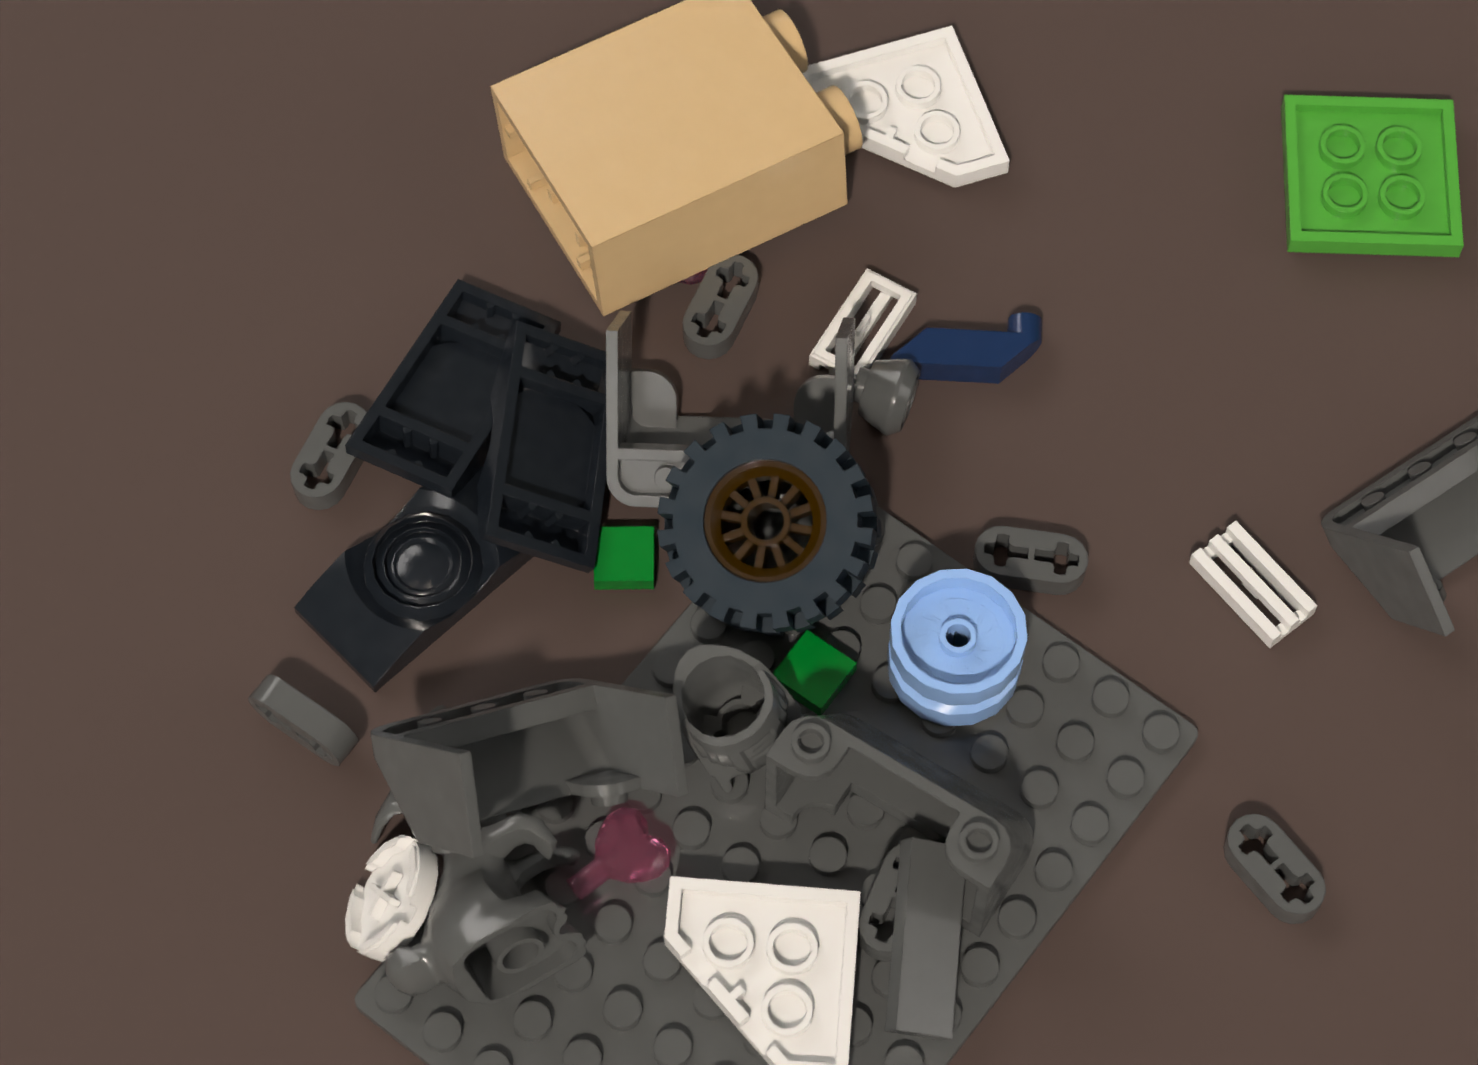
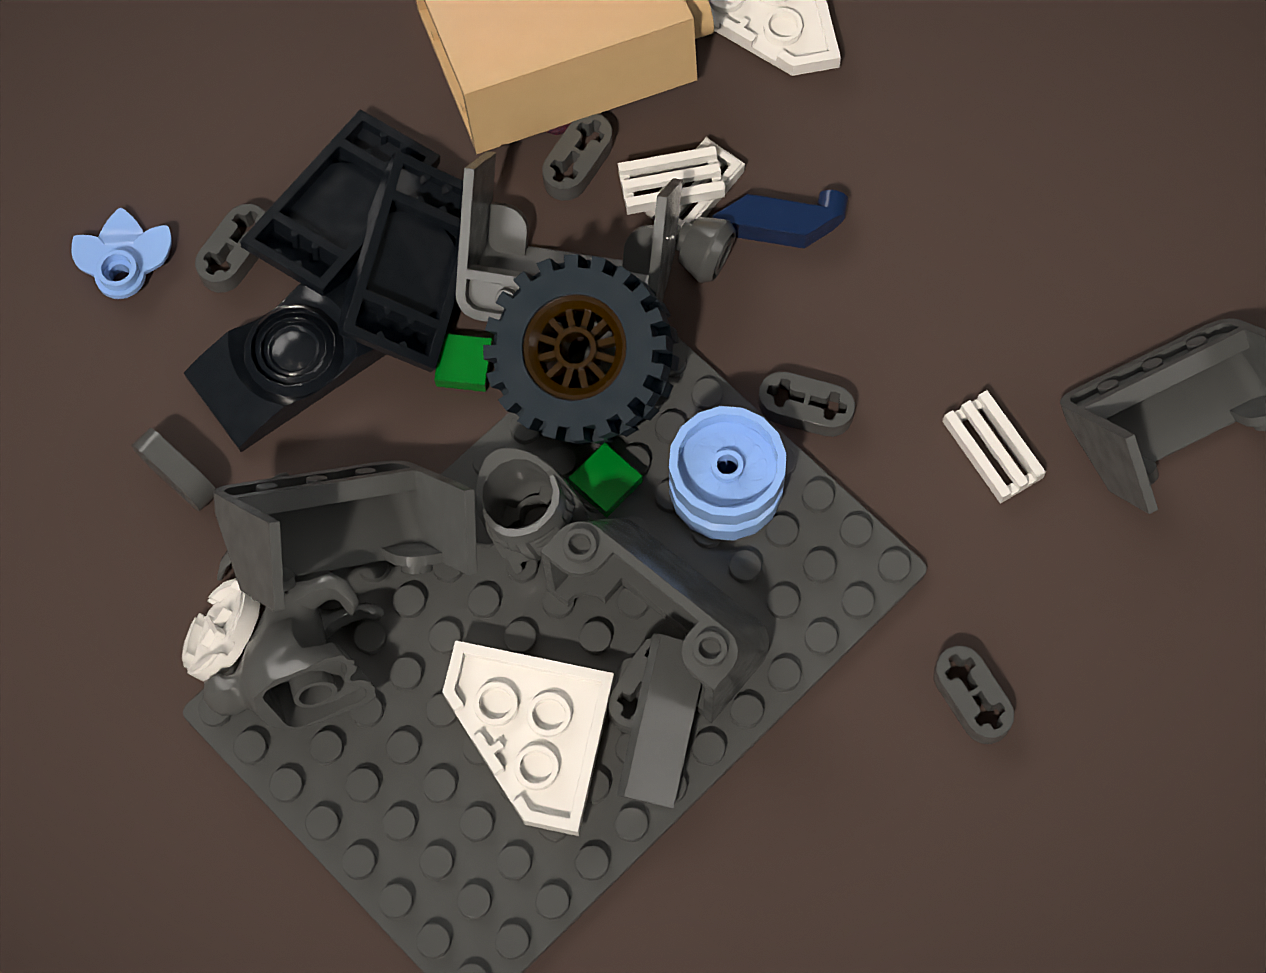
camera: 10 degrees right, 5 degrees up
clear pink rock [566,807,671,900] -> none
bright green plate [1281,95,1464,257] -> none
none -> light blue plate [71,208,172,299]
none -> white tile [618,146,725,215]

